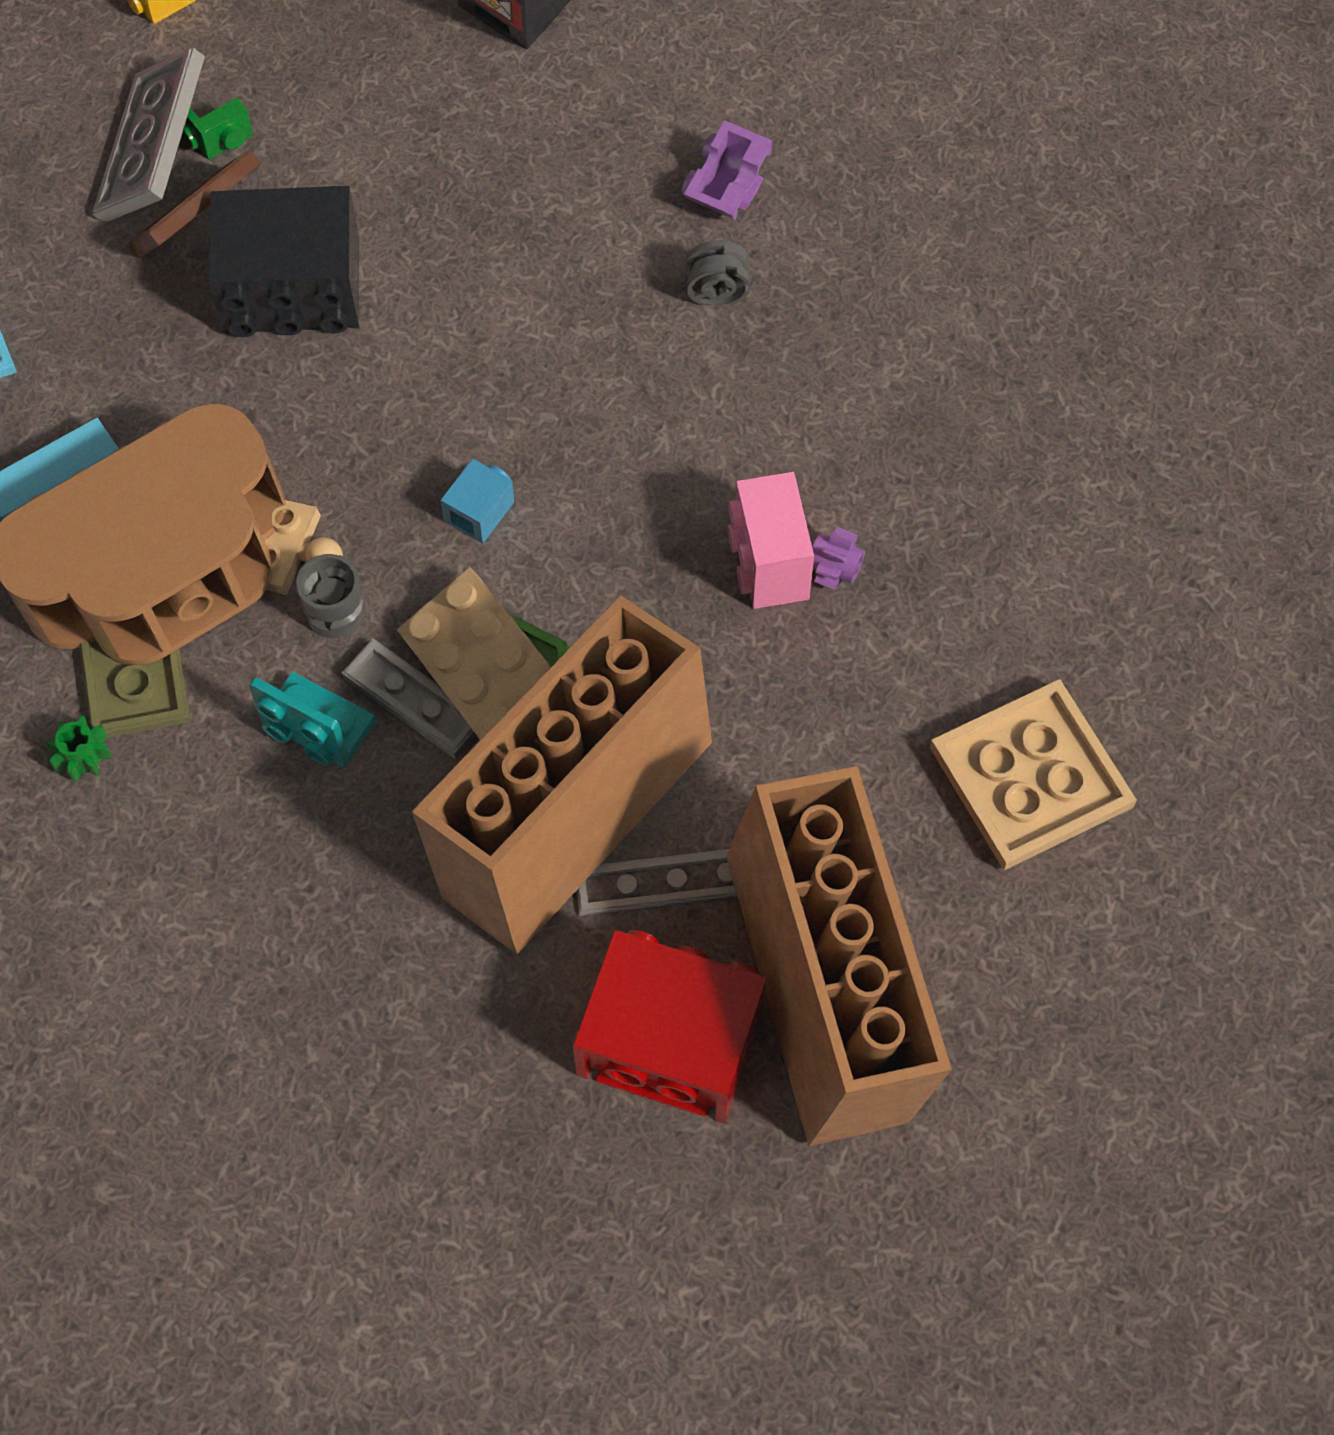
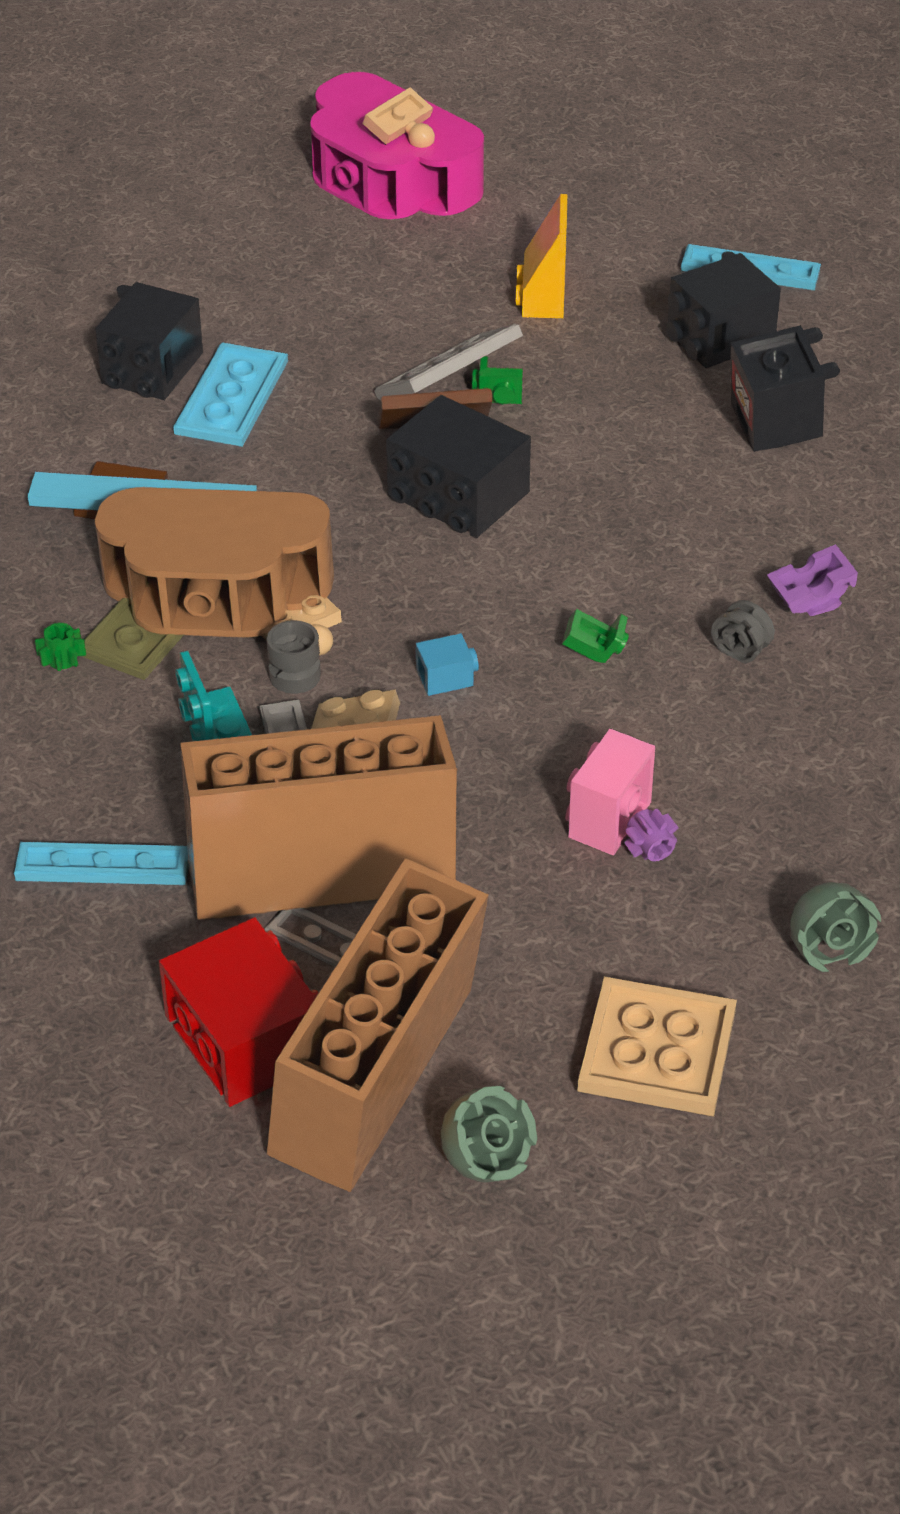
camera: 40 degrees right, 20 degrees down
none -> medium azure tile [14,842,189,885]
none -> sand green cylinder [440,1086,537,1183]
none -> green bracket [562,609,629,663]
none -> sand green cylinder [790,882,881,972]

